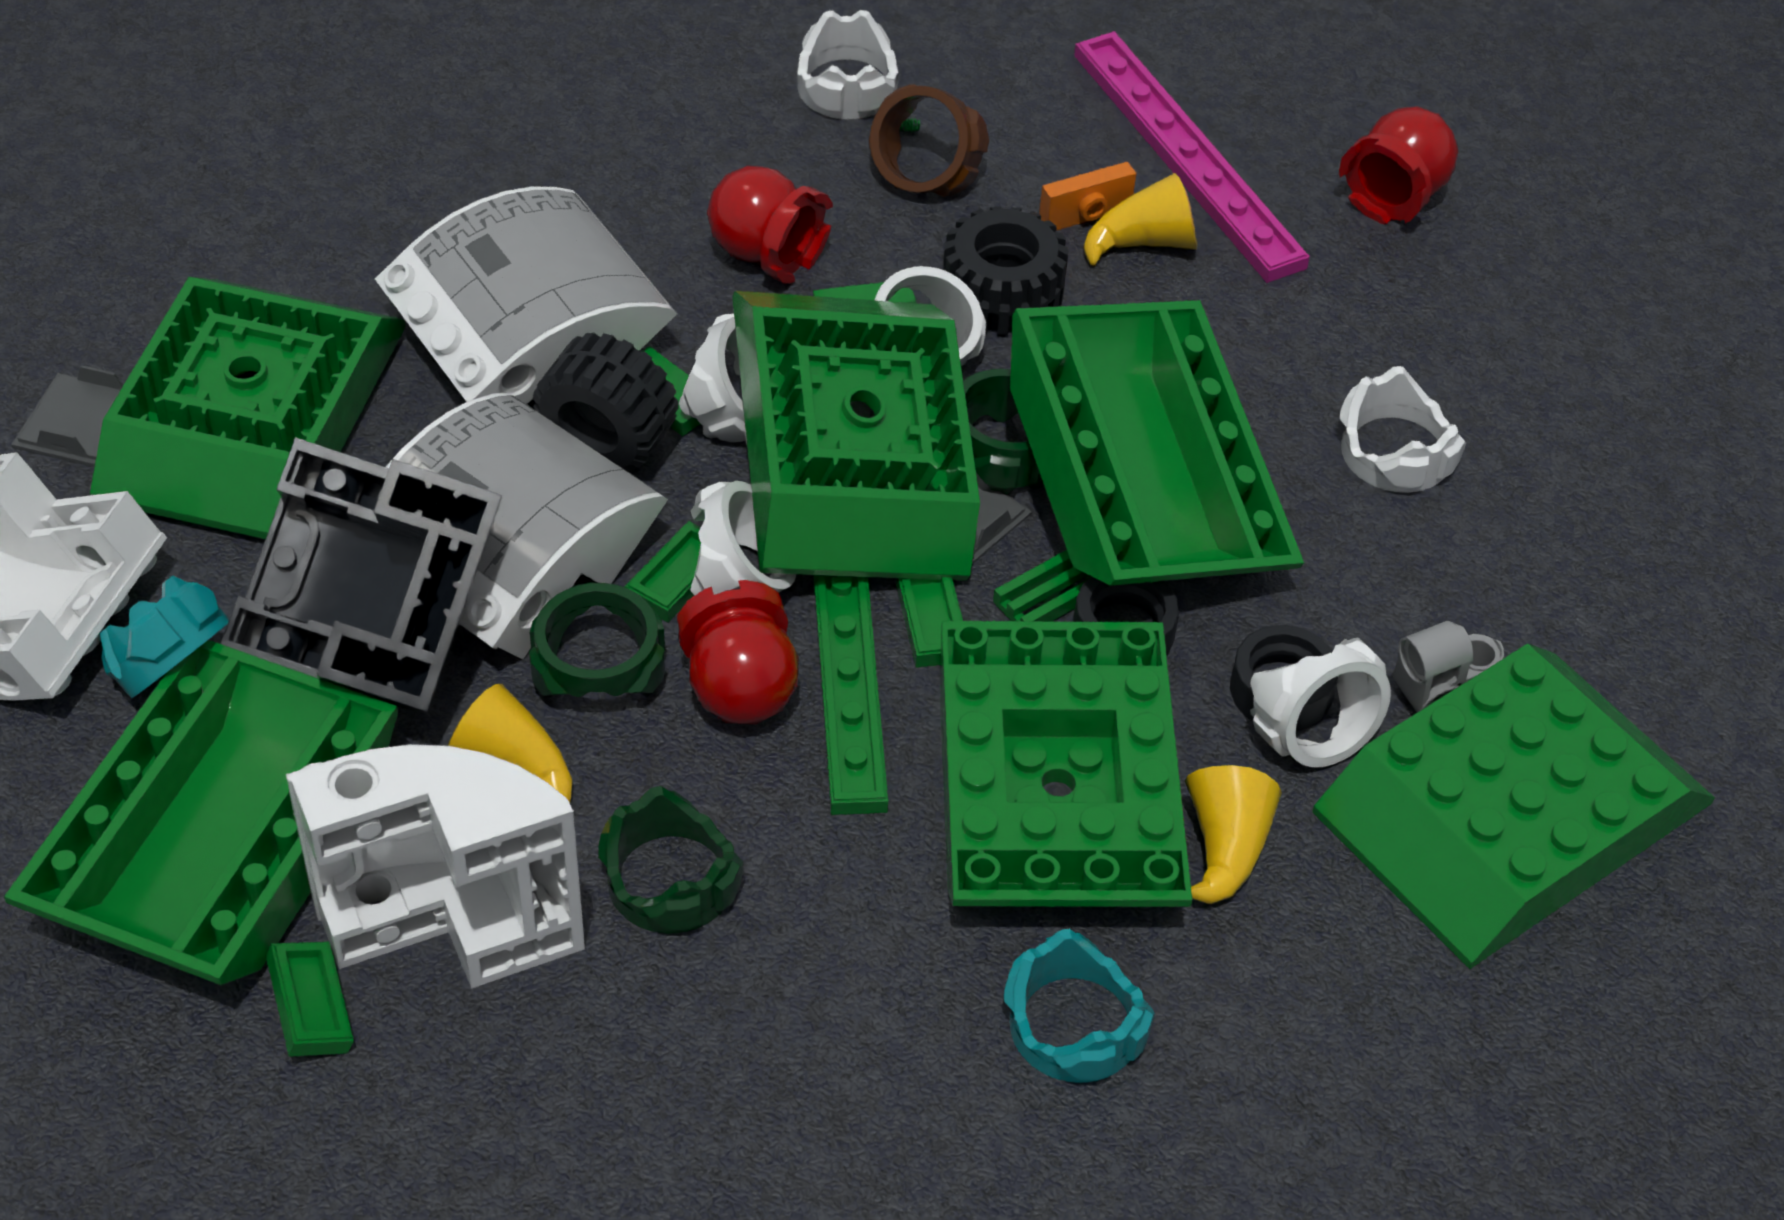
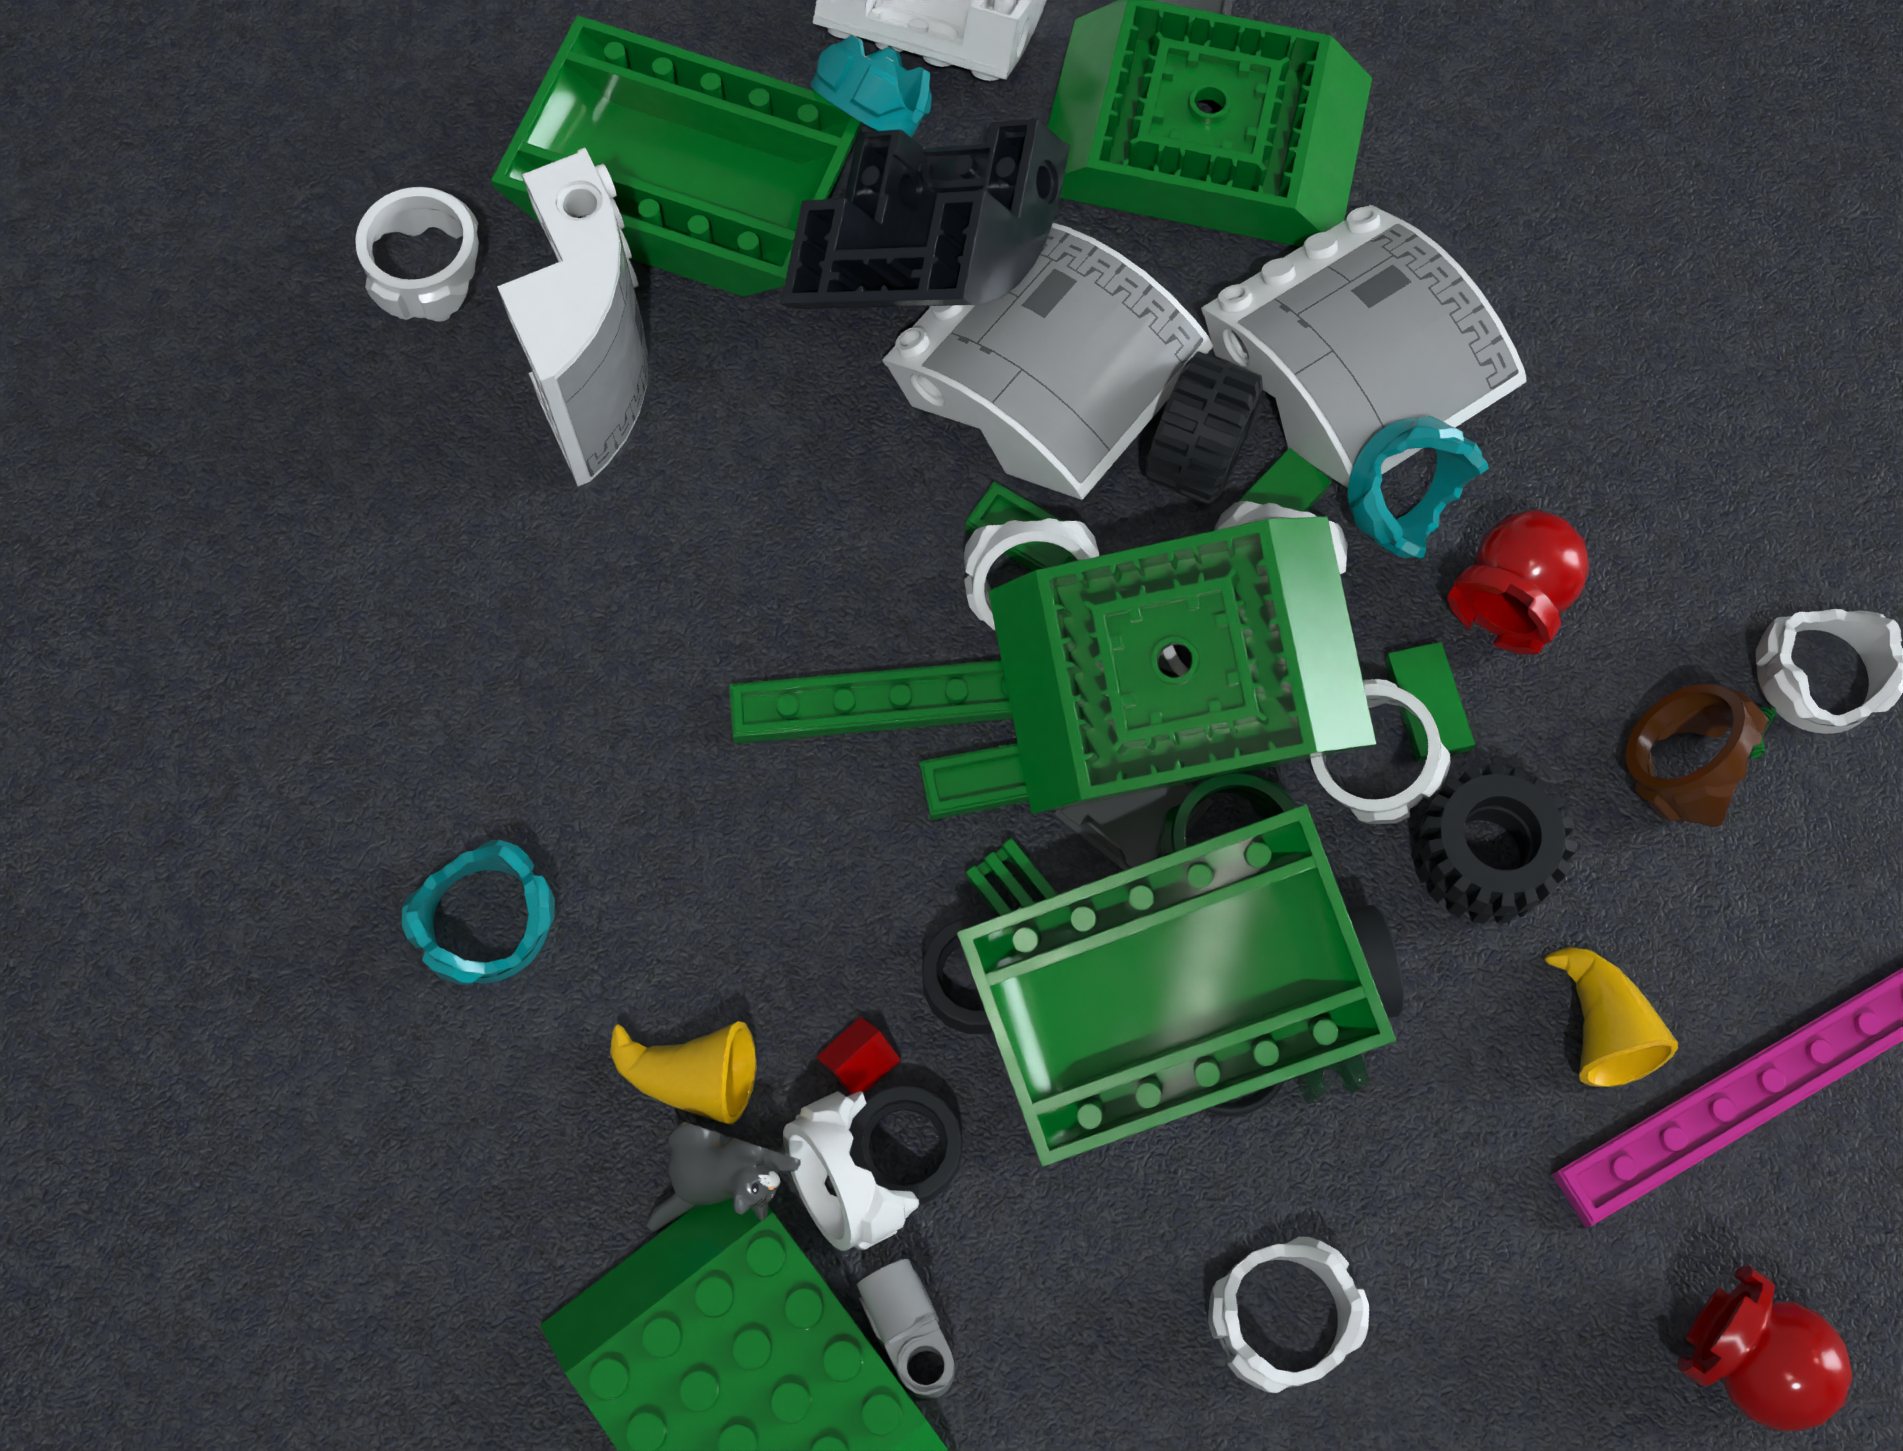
camera: 90 degrees right, 20 degrees up
green tile [266,942,354,1057] -> none
yellow hat [448,684,573,803] -> none
dark green piece [529,583,665,697] -> none
dark green piece [598,786,743,934] -> none
red tile [677,580,799,725] -> none
green slope [940,621,1192,907] -> none
orange plate [1039,161,1136,231] -> none
none -> white piece [355,187,479,322]
none -> dark grey animal [646,1122,801,1231]
none -> red slope [816,1016,901,1095]
none -> teal piece [1348,416,1489,558]

